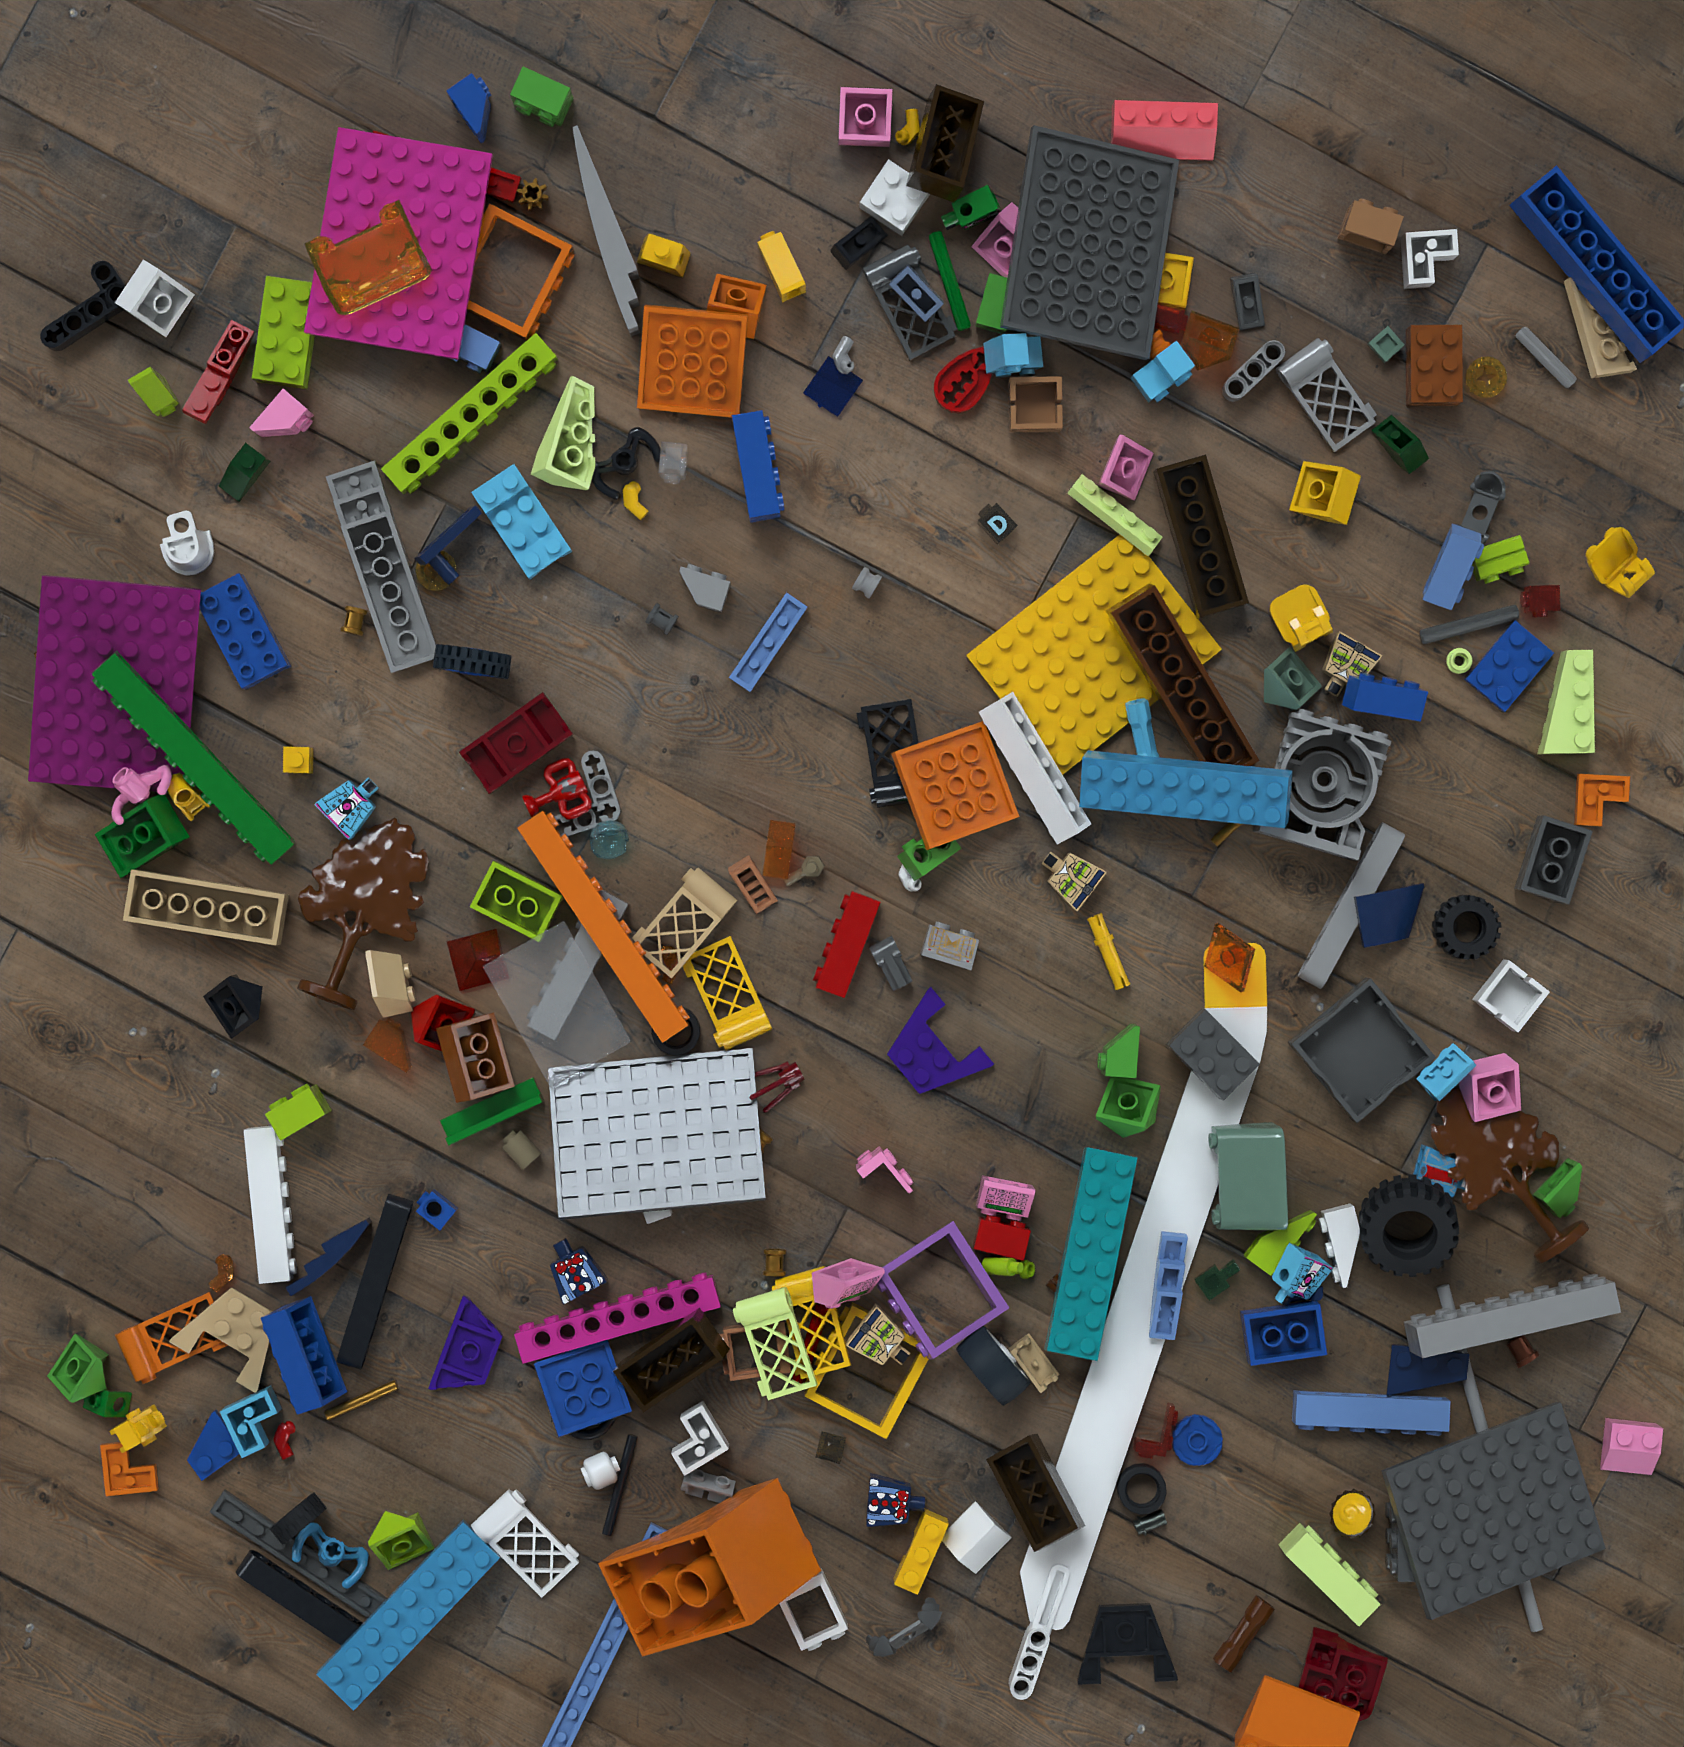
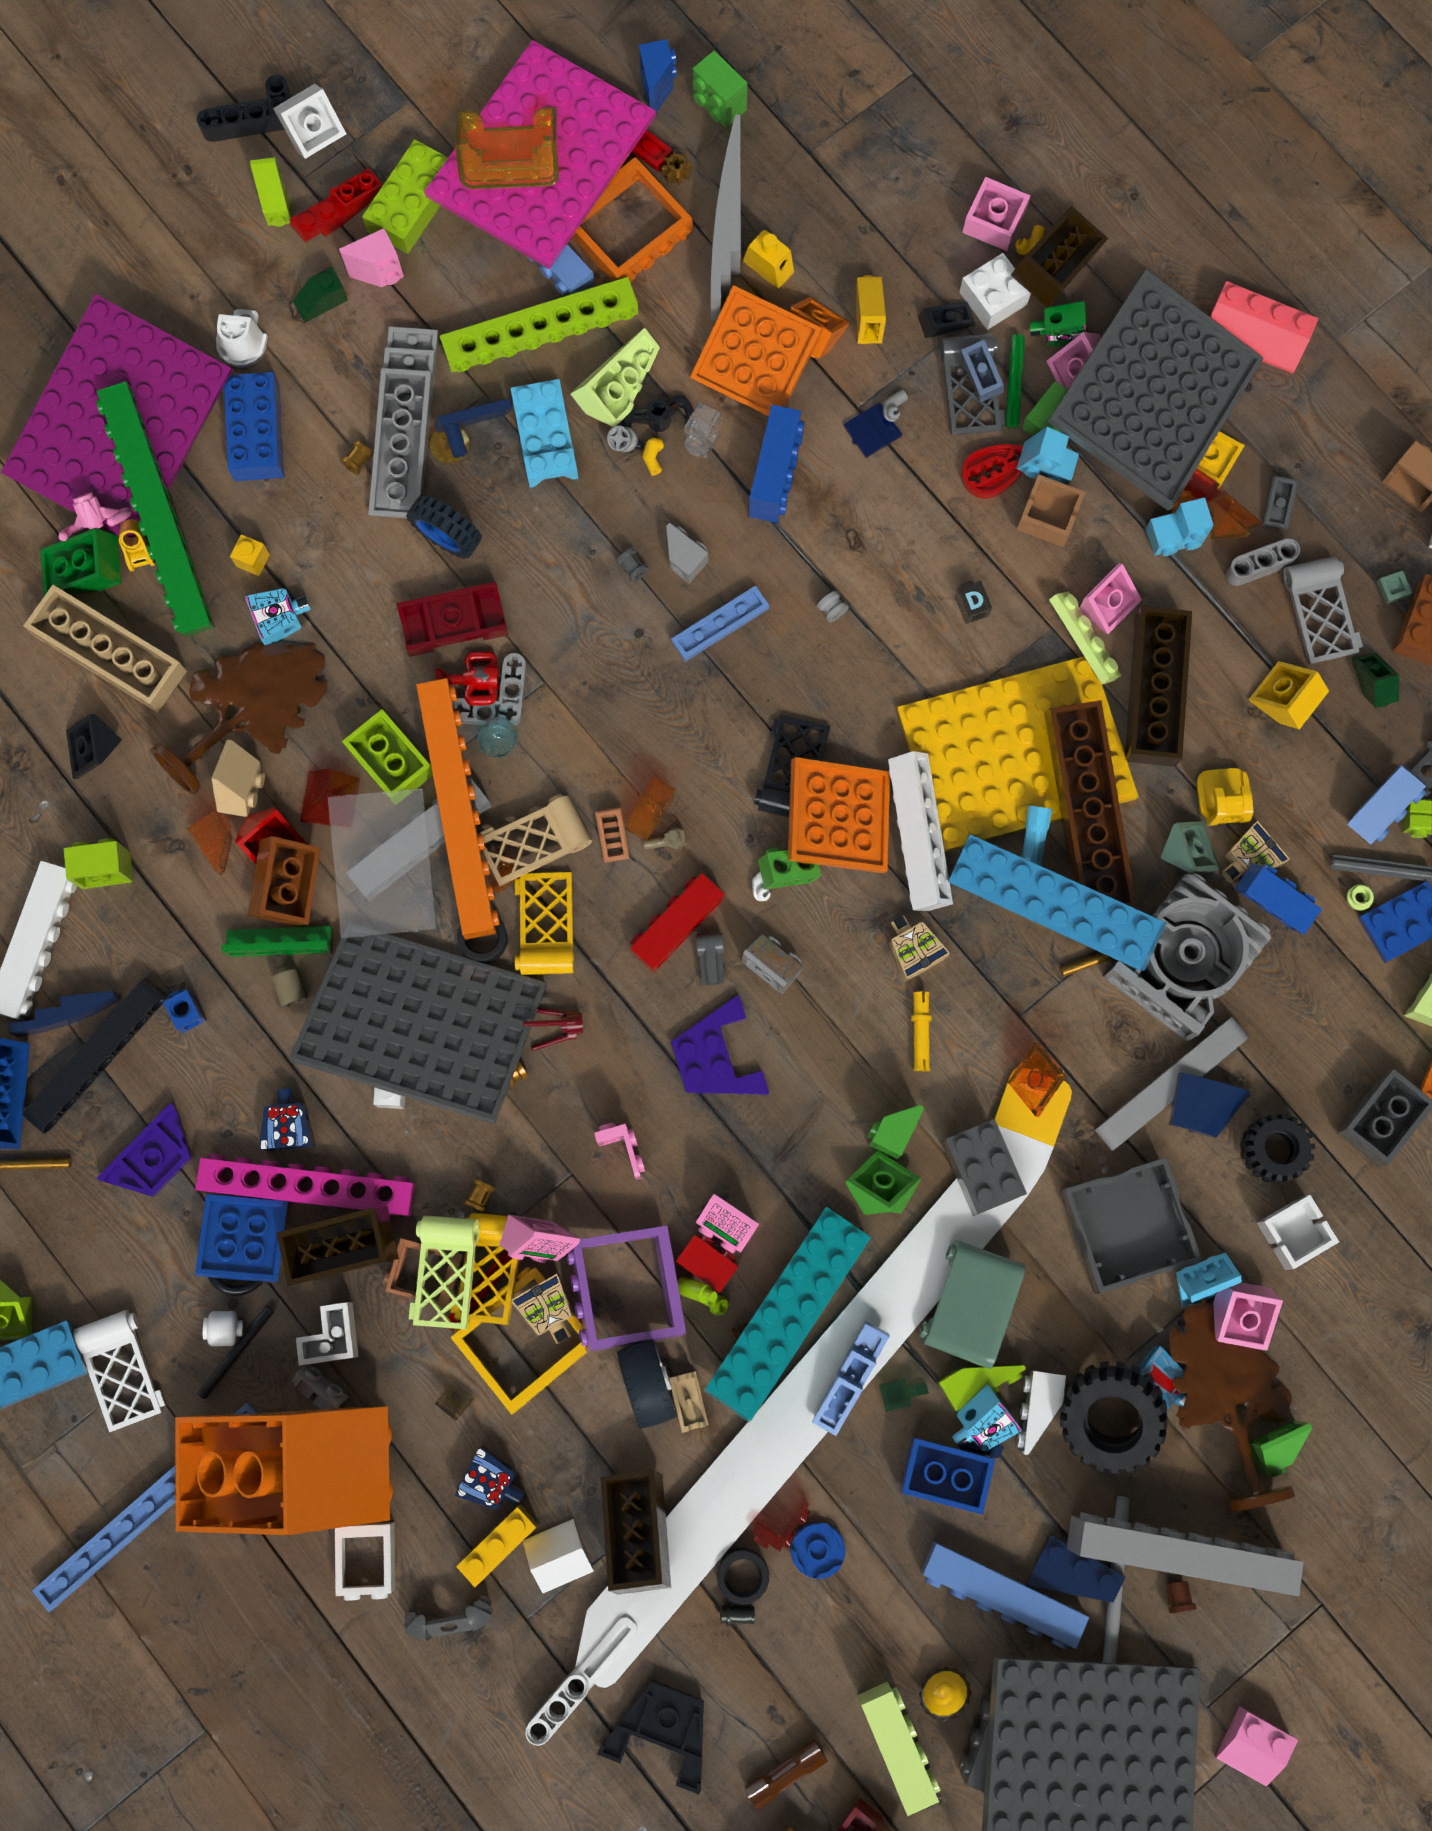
camera: 20 degrees right, 10 degrees down
none -> light grey wheel [607,426,638,452]

